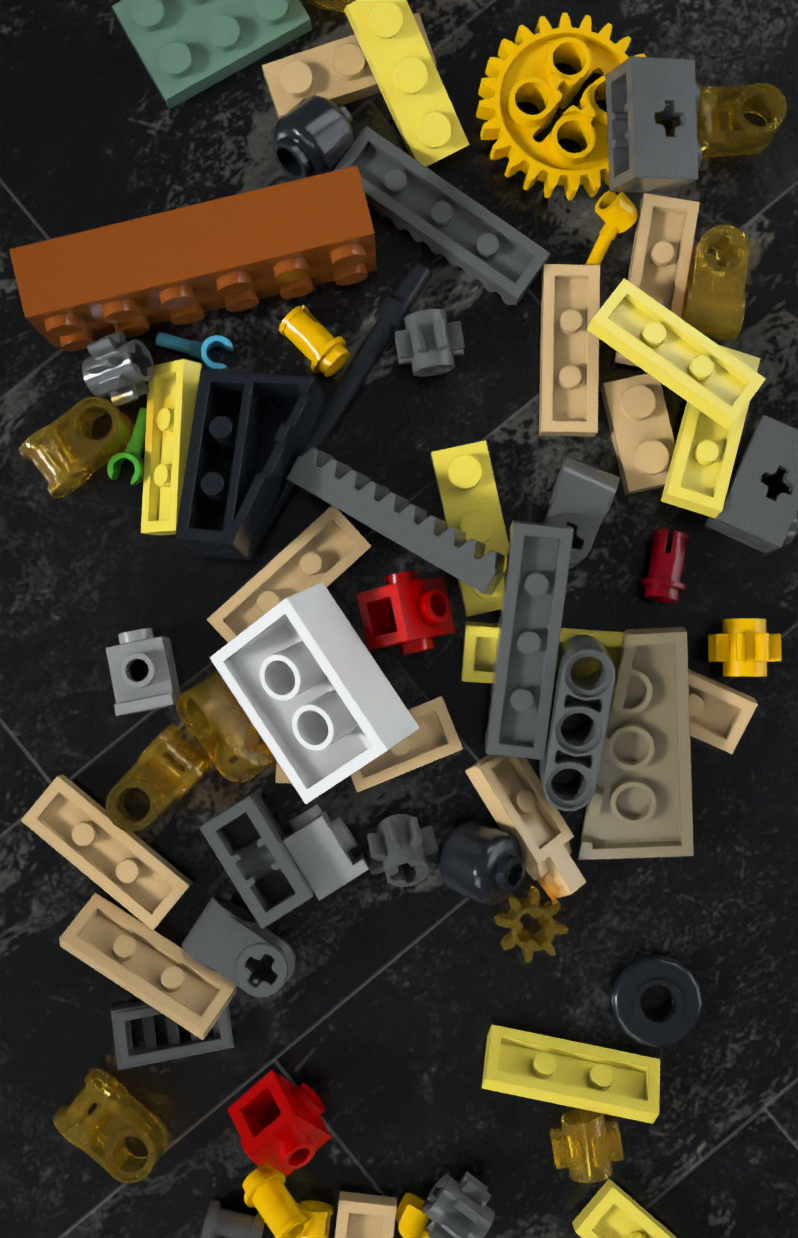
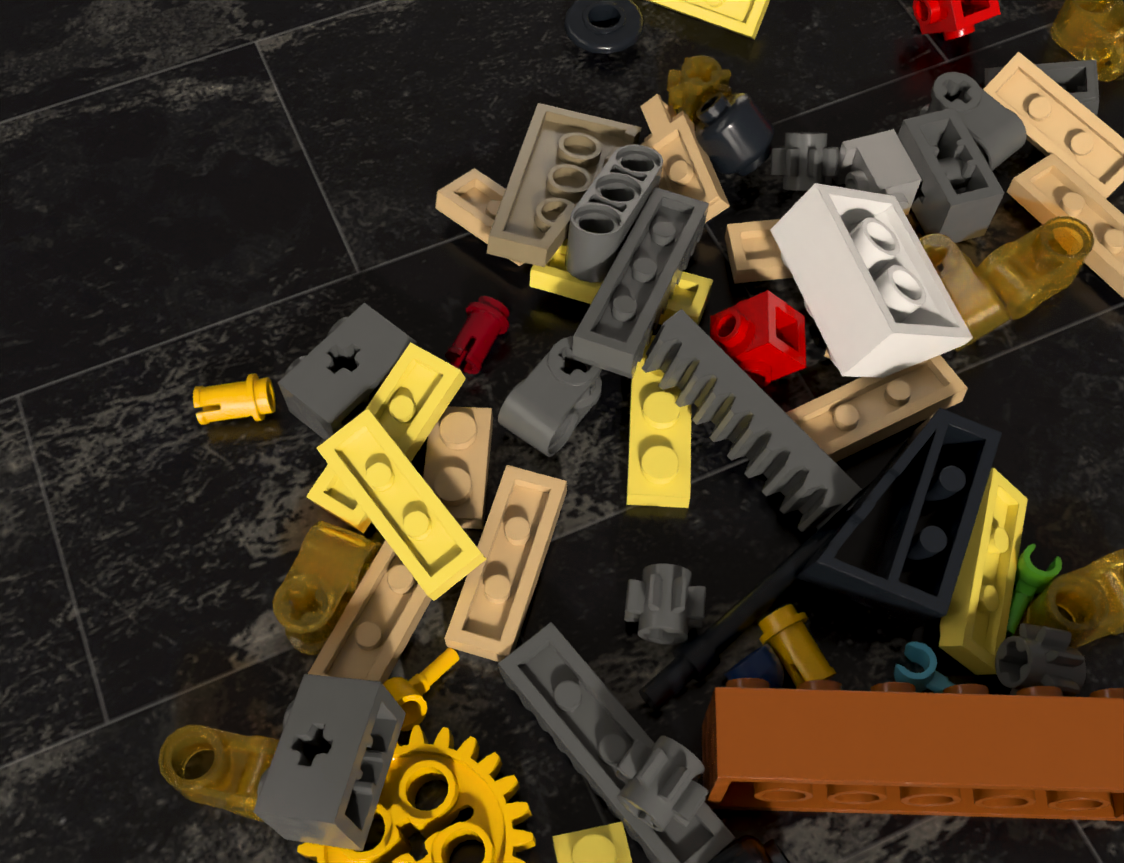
camera: 165 degrees left, 25 degrees down
light grey brick [106,628,183,716] -> none
yellow gear [708,618,782,677] -> none
none -> dark grey gear [615,736,709,832]
none -> dark blue hinge [724,643,785,689]

